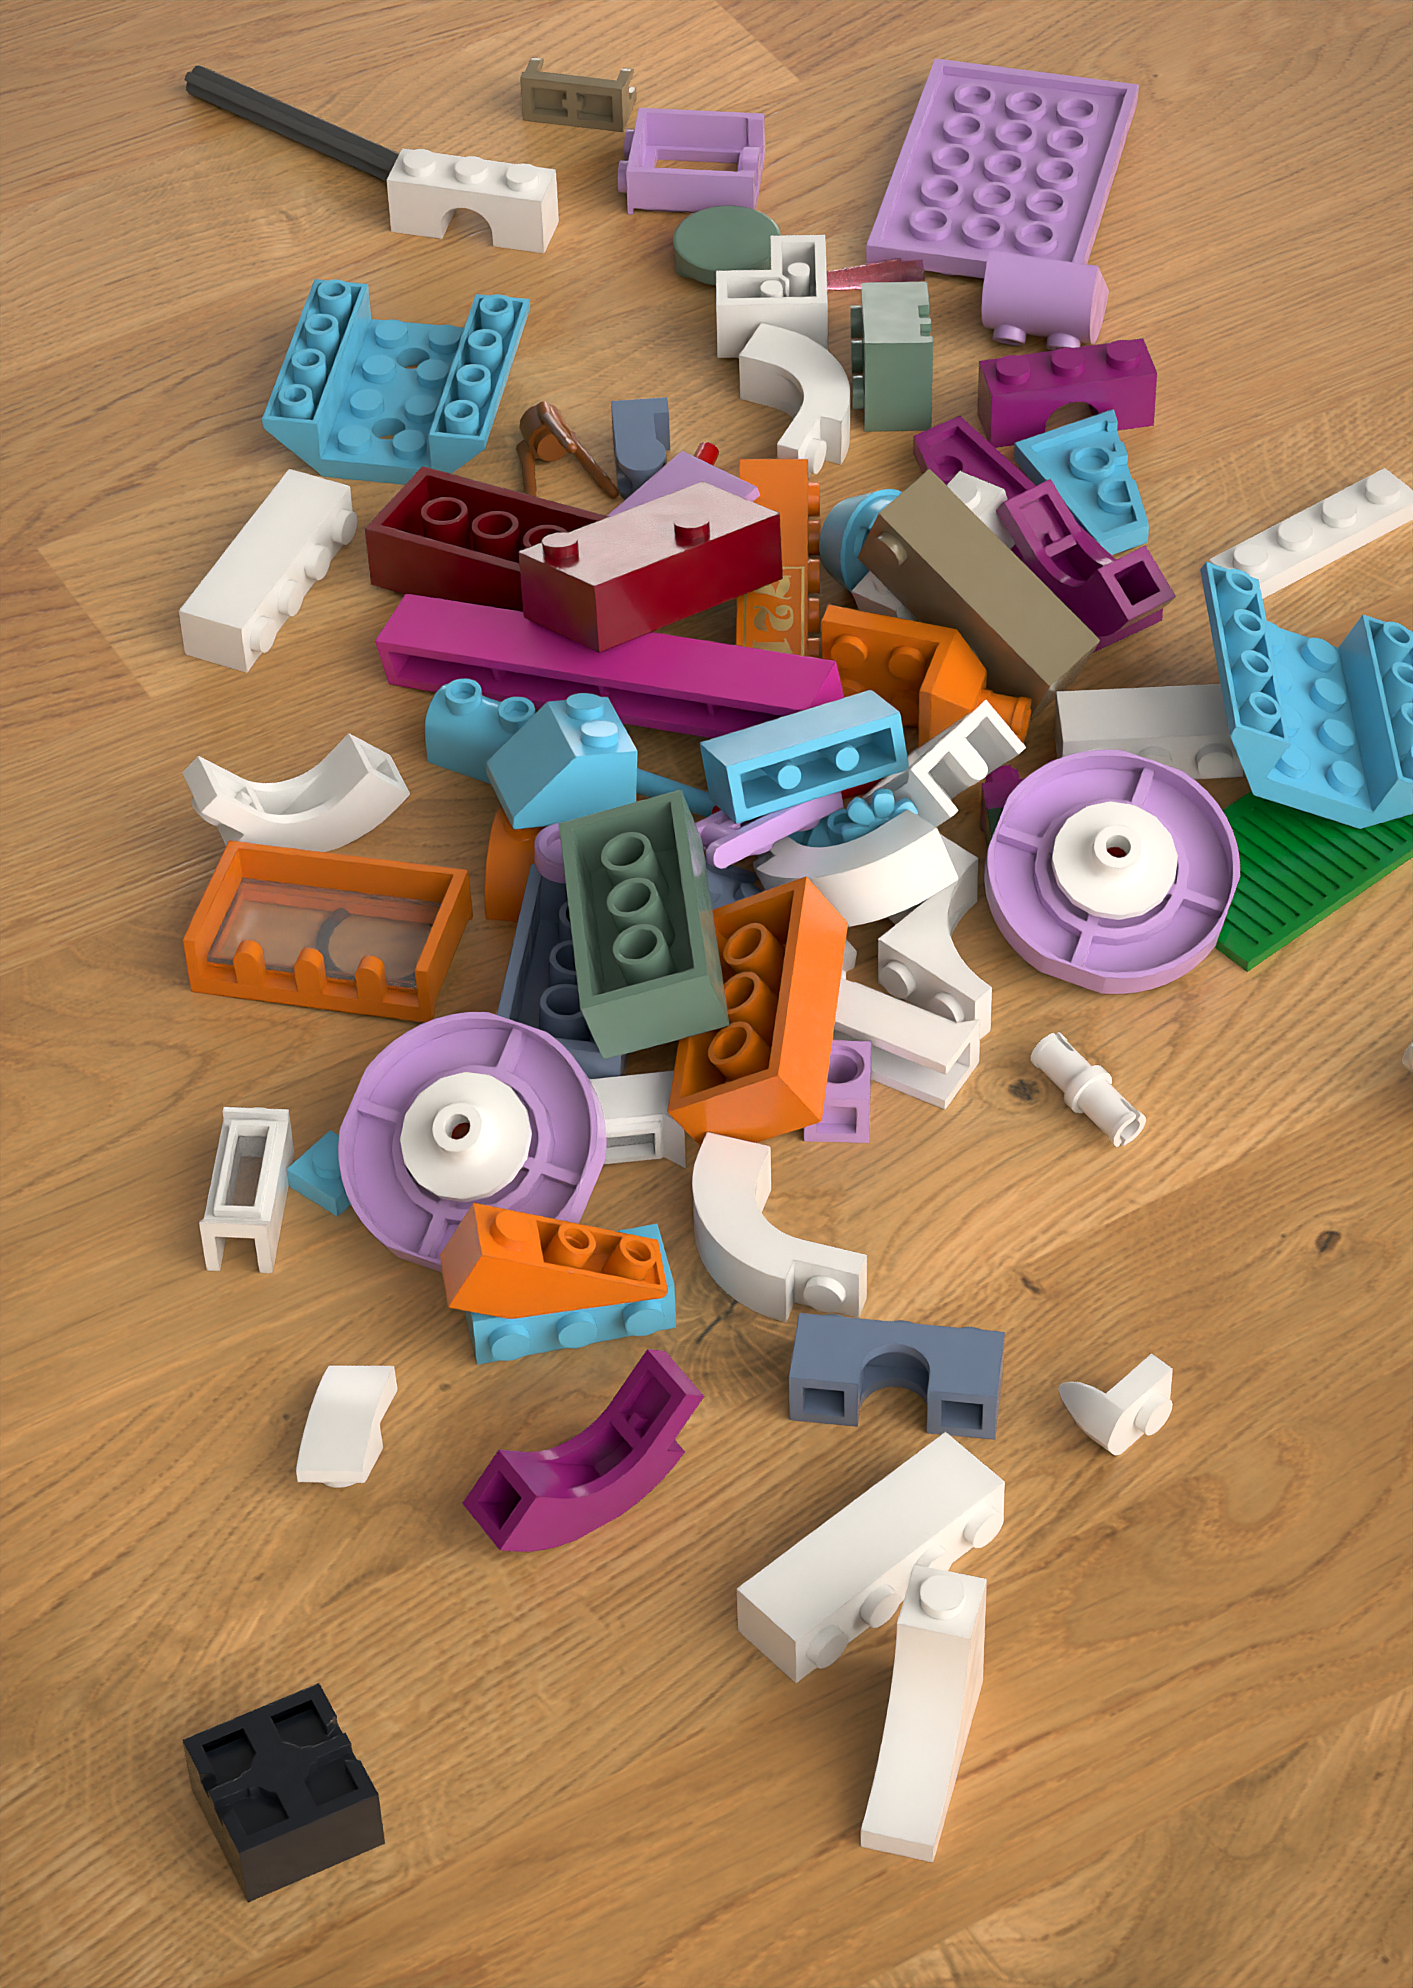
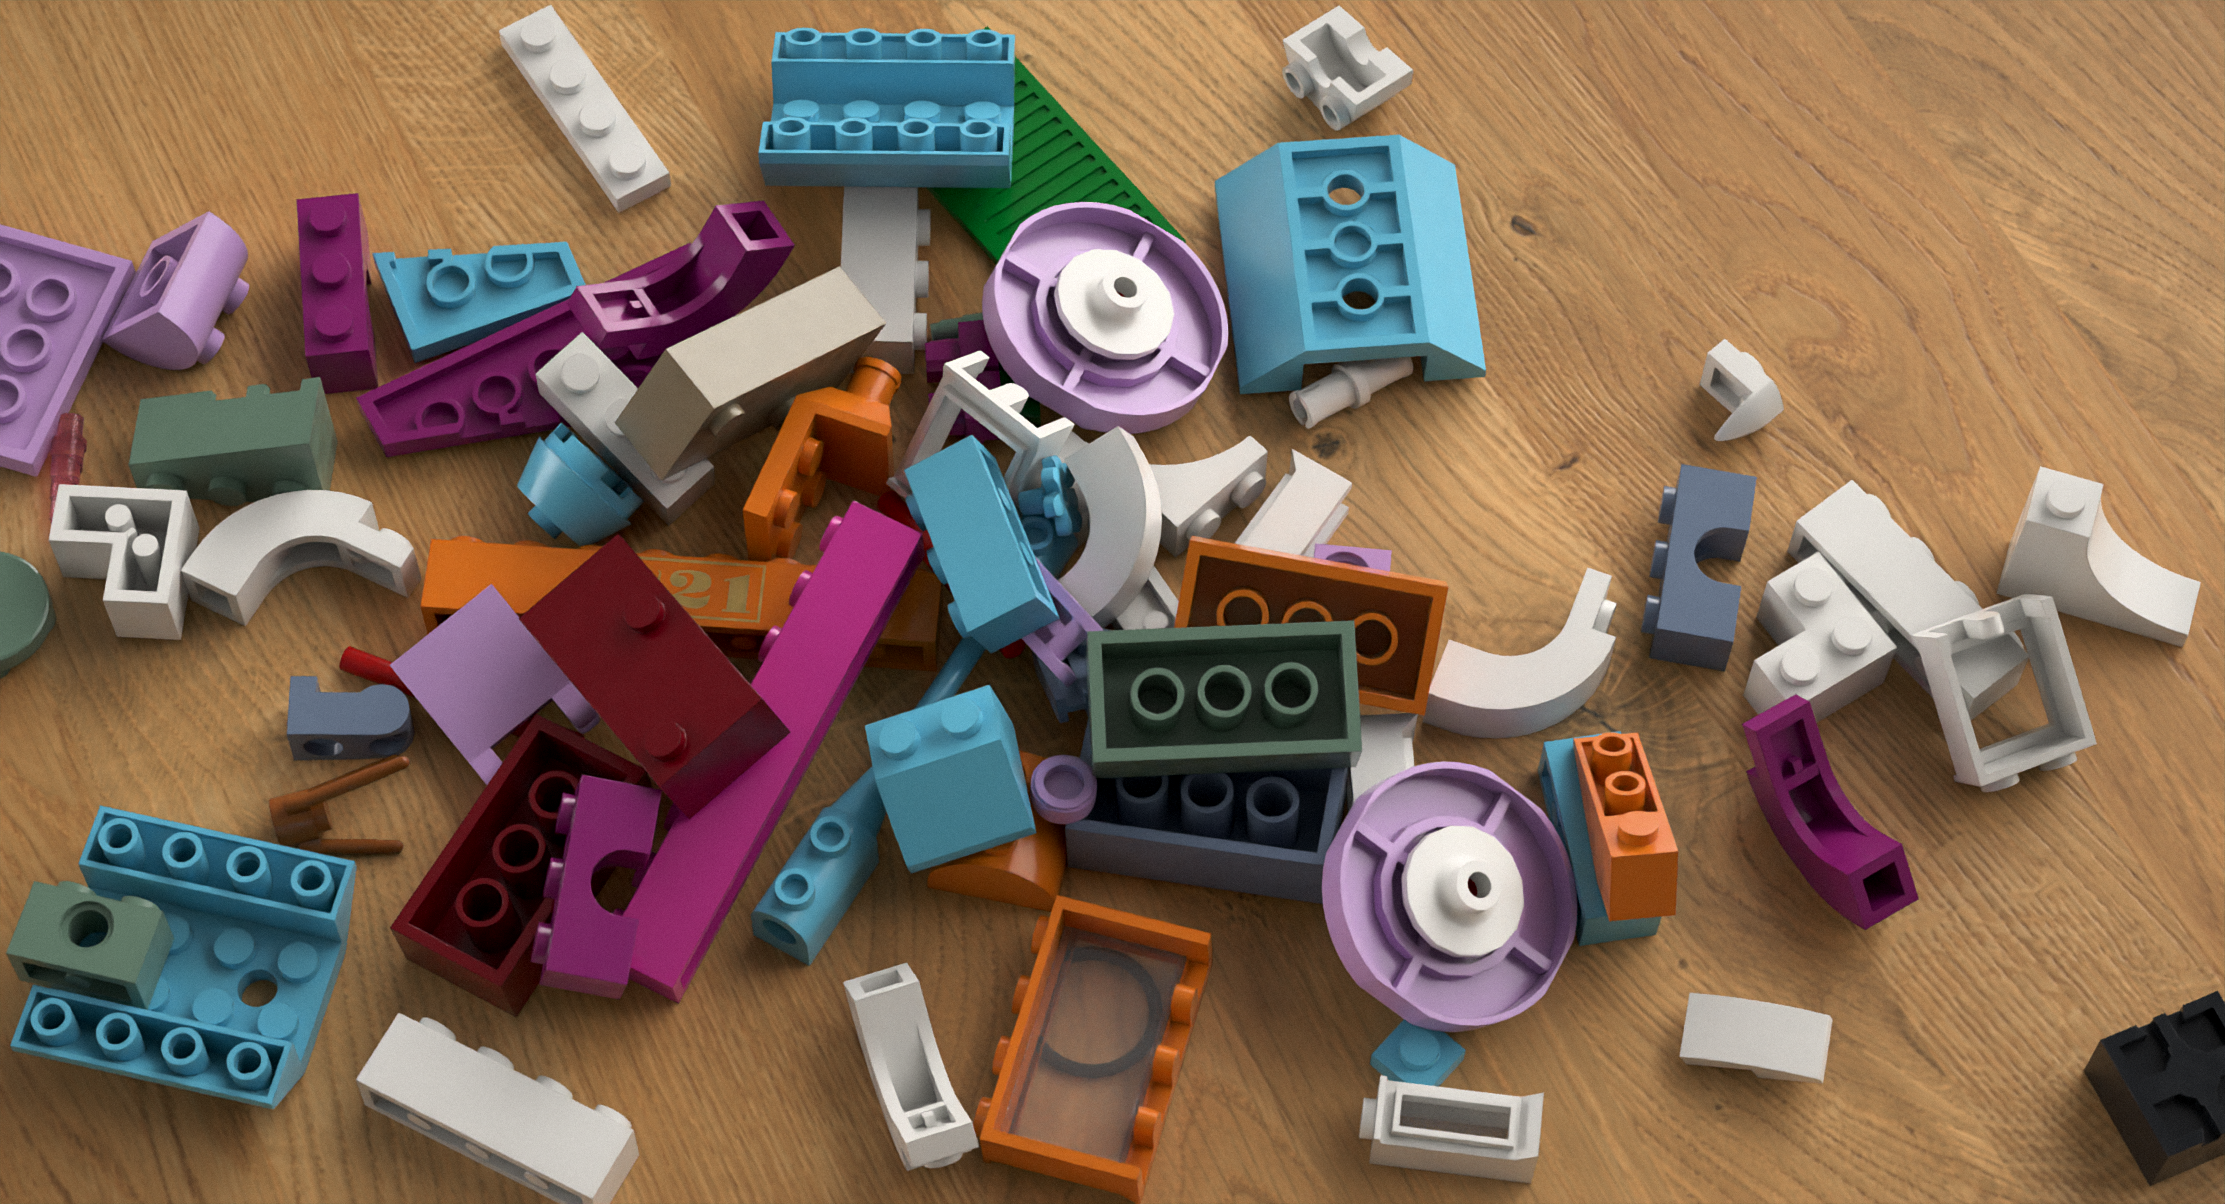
camera: 90 degrees left, 15 degrees up
none -> sand green brick [6,881,174,1010]
none -> magenta arch [531,775,662,1000]
none -> medium azure slope [1215,135,1486,394]
none -> white brick [1743,551,1897,723]
none -> white window [1911,594,2097,792]

